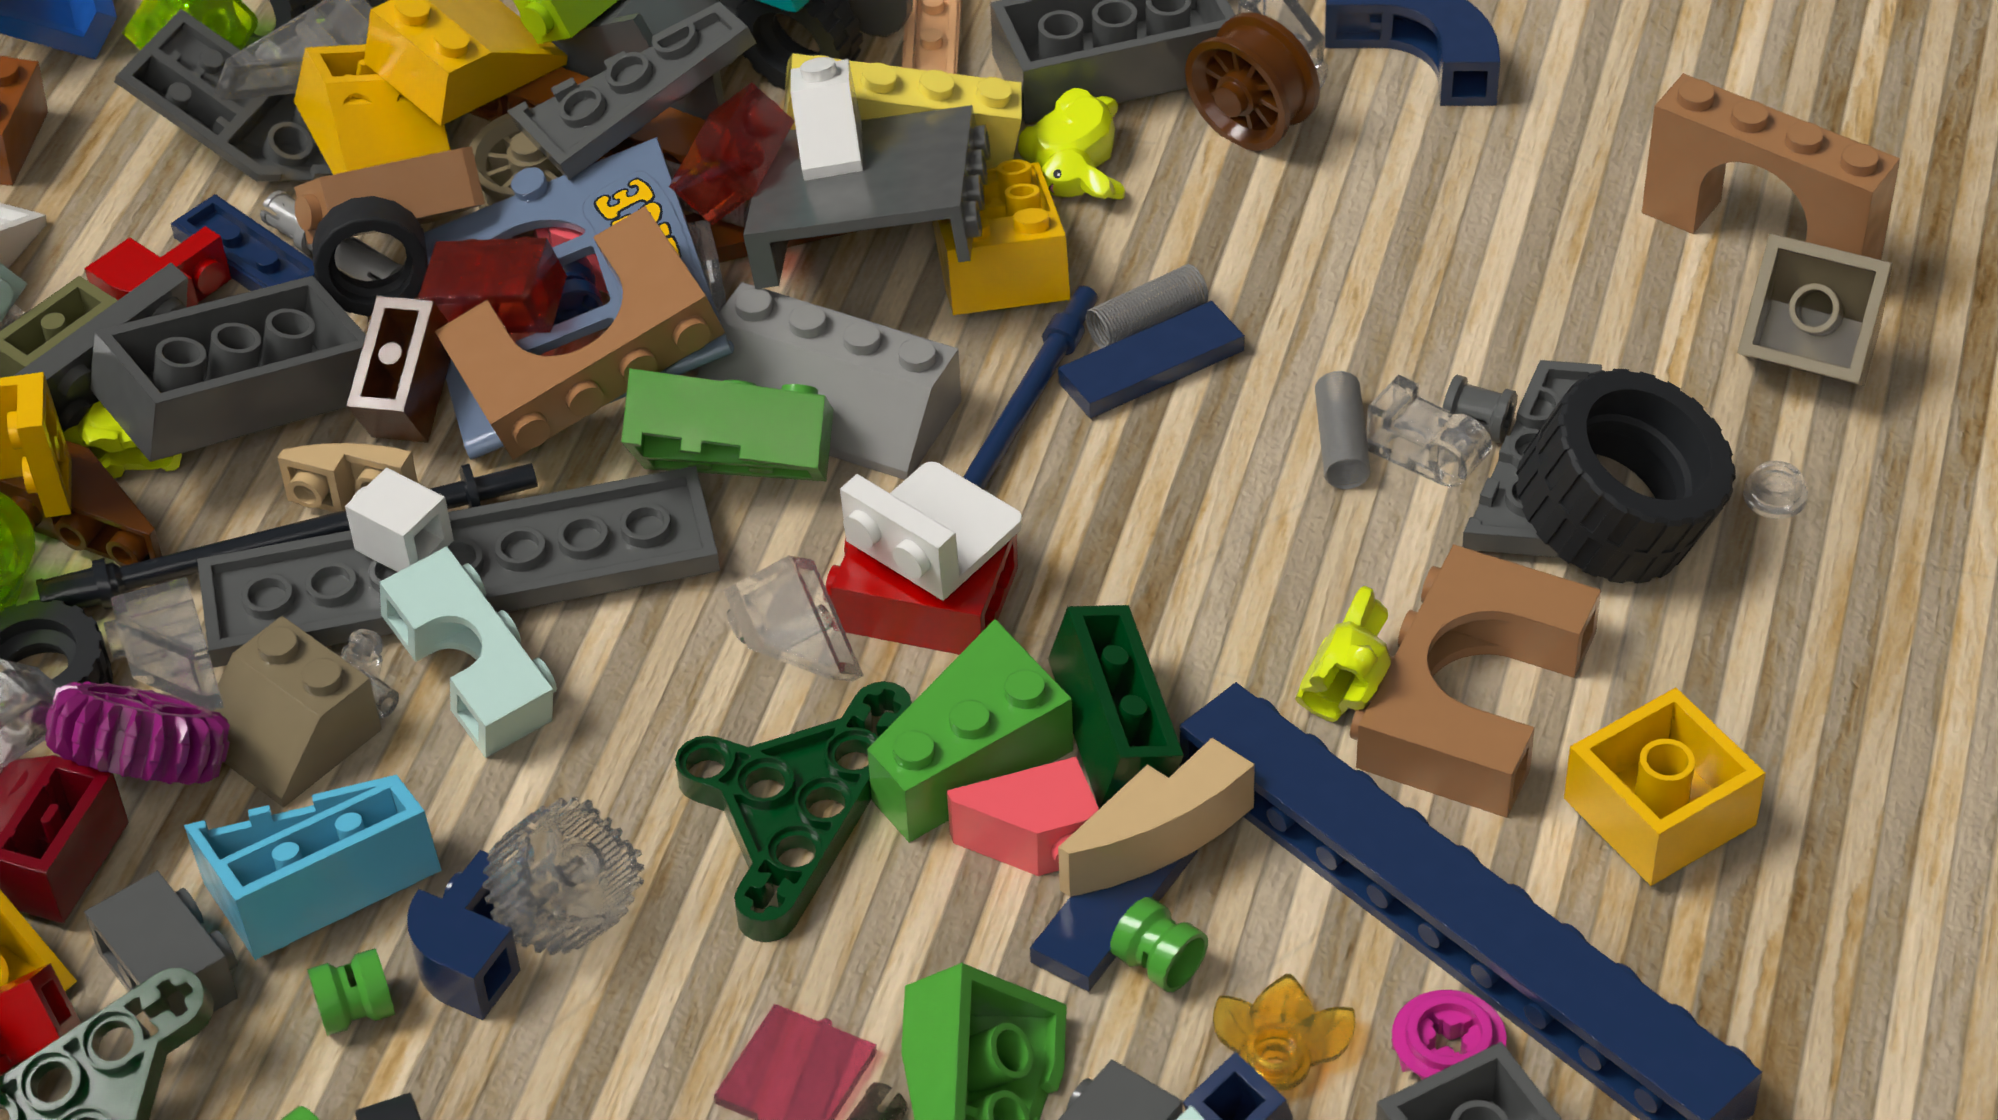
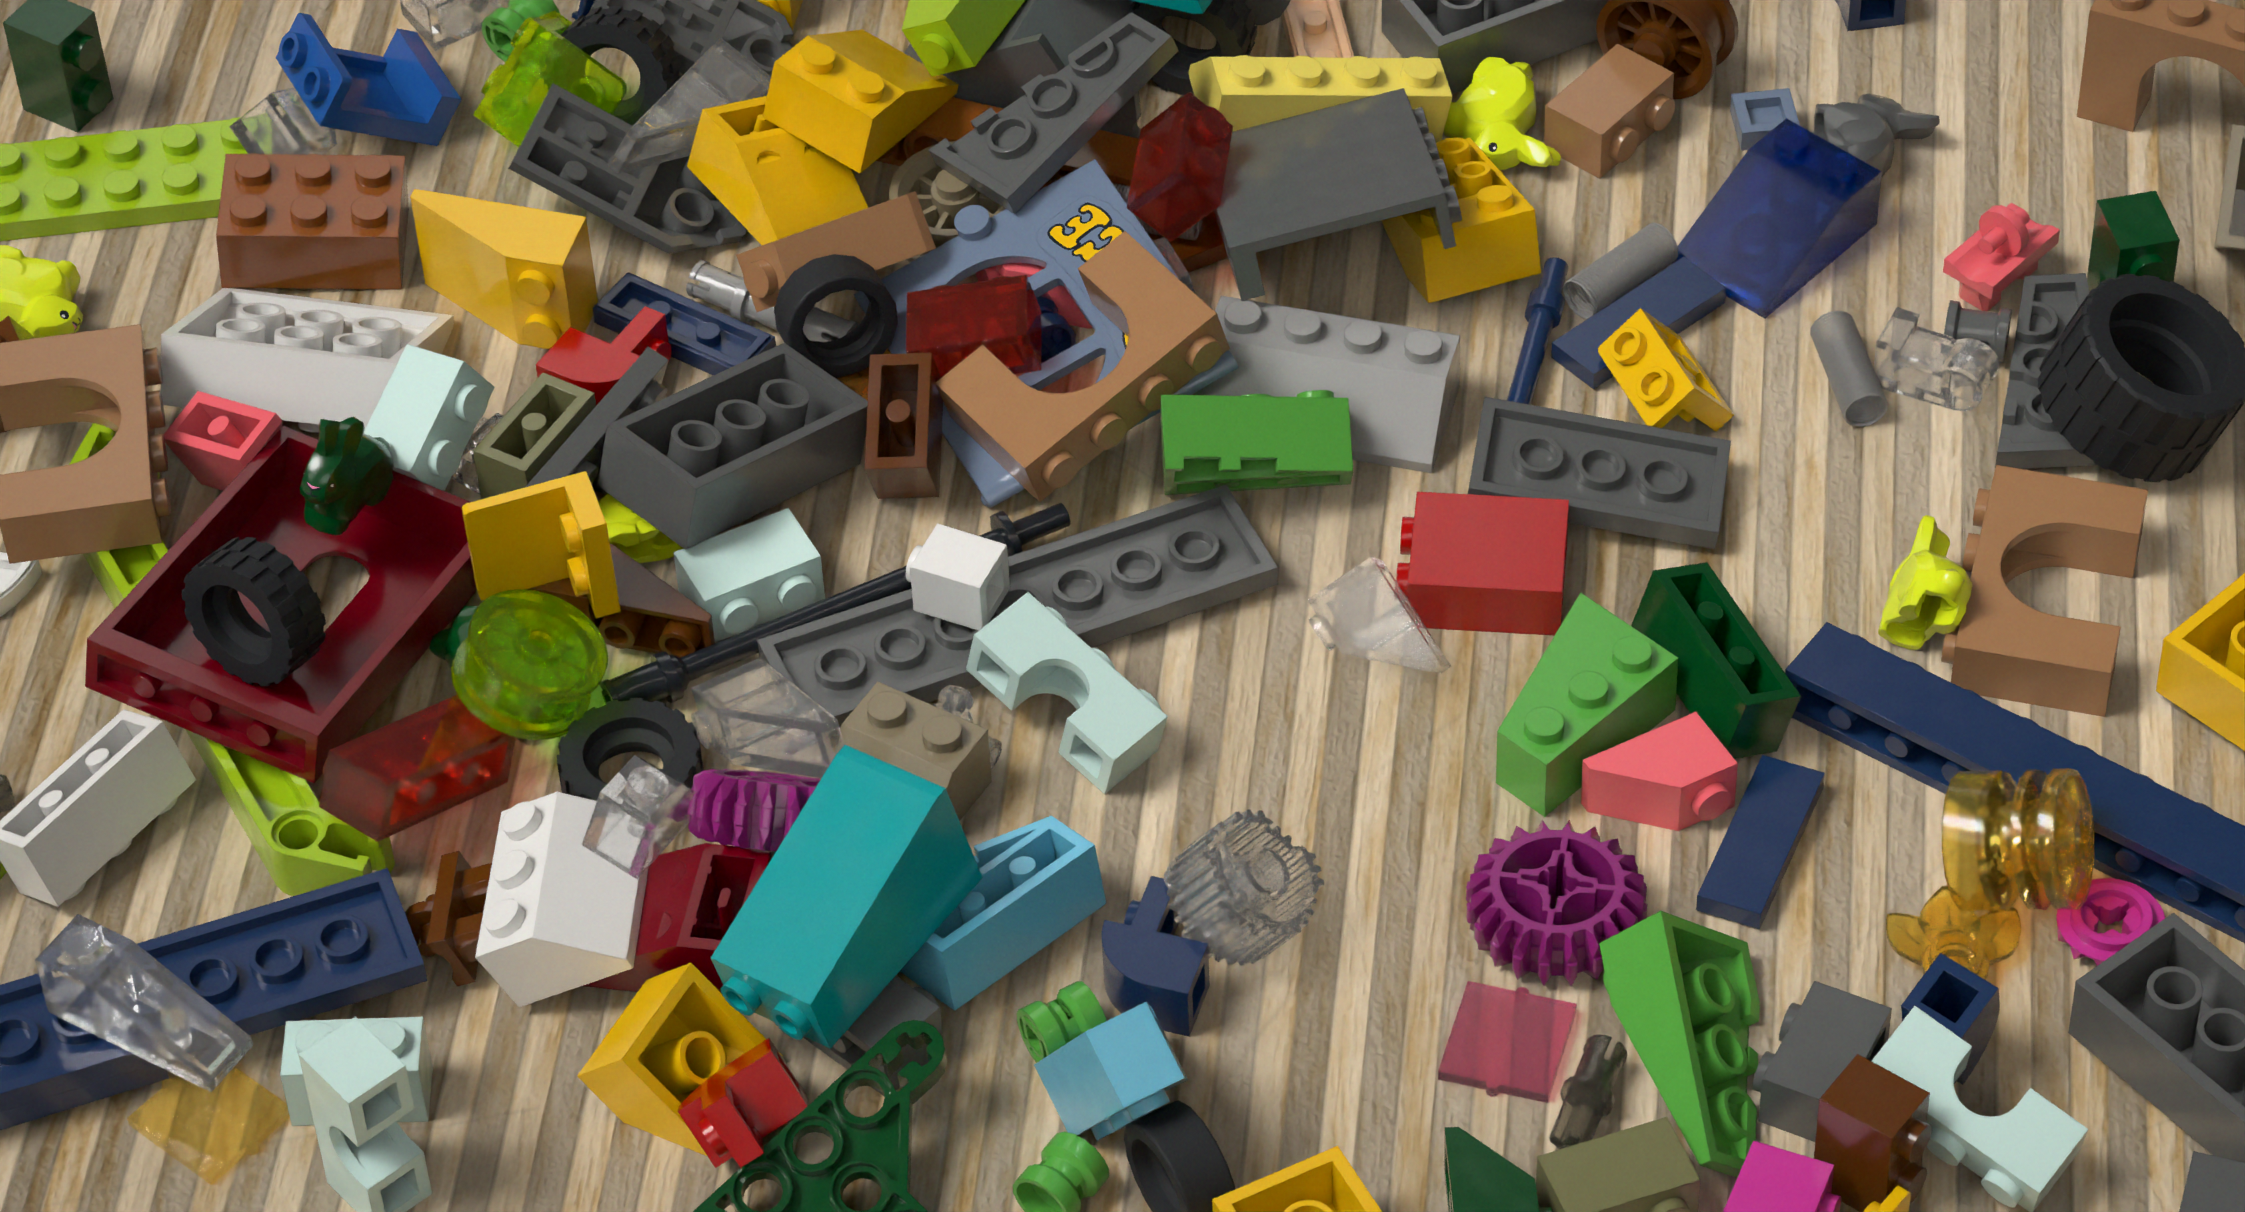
camera: 10 degrees left, 0 degrees up
tan slope [277,443,418,512] -> none
dark green beam [675,681,912,943] -> none
white slope [791,57,863,181] -> none
white bracket [840,462,1022,601] -> none
tan slope [1058,738,1255,897] -> none
bright green wheel [1110,897,1208,992] -> none
none -> yellow slope [410,189,598,349]
none -> light aqua brick [673,508,825,642]
none -> teal slope [711,745,983,1049]
none -> medium azure wedge [1034,1002,1188,1141]
none -> magenta gear [1466,820,1648,986]
none -> dark grey plate [1467,397,1731,549]
none -> medium nougat brick [1544,44,1675,179]
none -> yellow bracket [1598,308,1734,432]
none -> clear blue slope [1671,118,1882,319]
none -> sand blue plate [1730,88,1801,151]
none -> dark grey animal [1814,93,1940,190]
none -> clear yellow wheel [1941,768,2094,912]
none -> coral hips [1943,203,2060,311]
none -> dark green brick [2087,191,2180,291]

